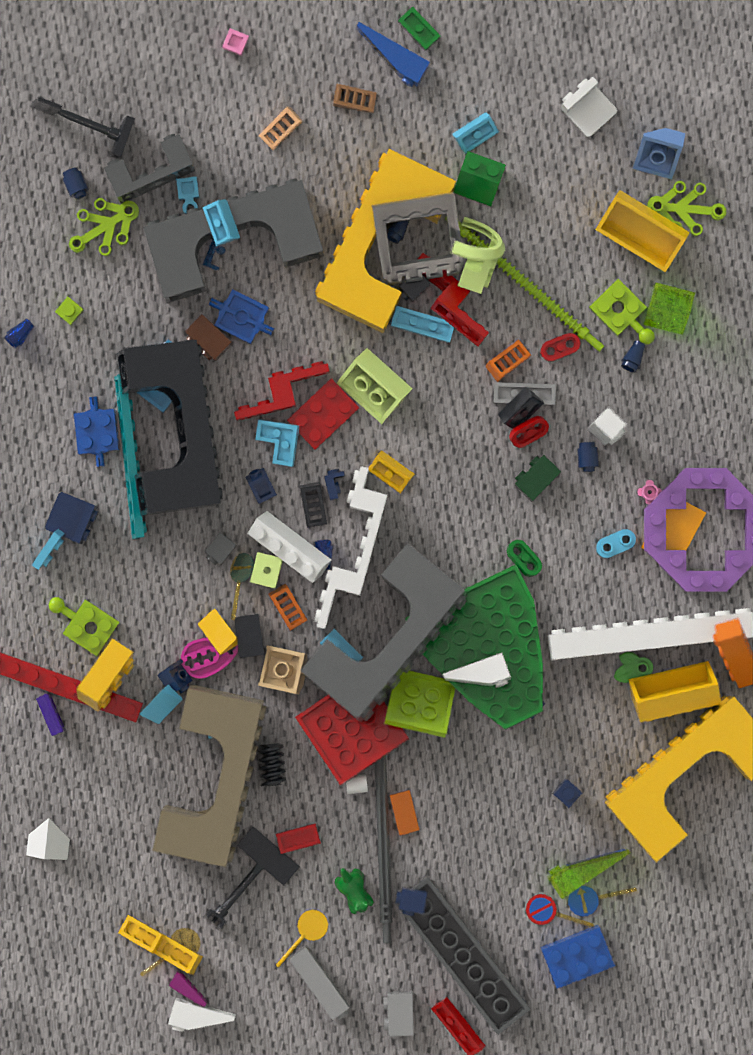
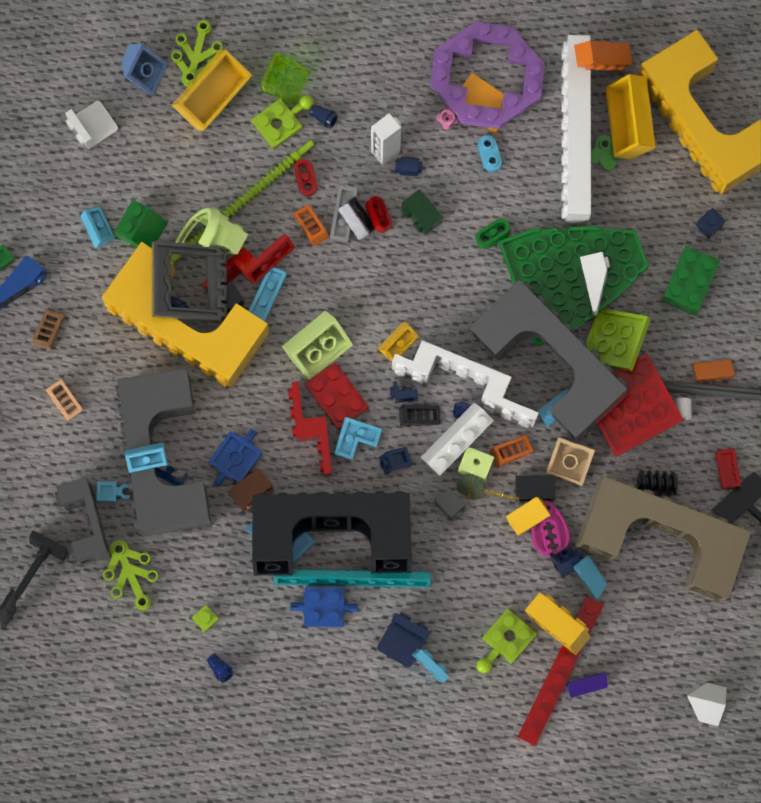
camera: 85 degrees left, 10 degrees down
dark blue brick [63,167,89,199] -> none
none -> green brick [661,246,721,316]

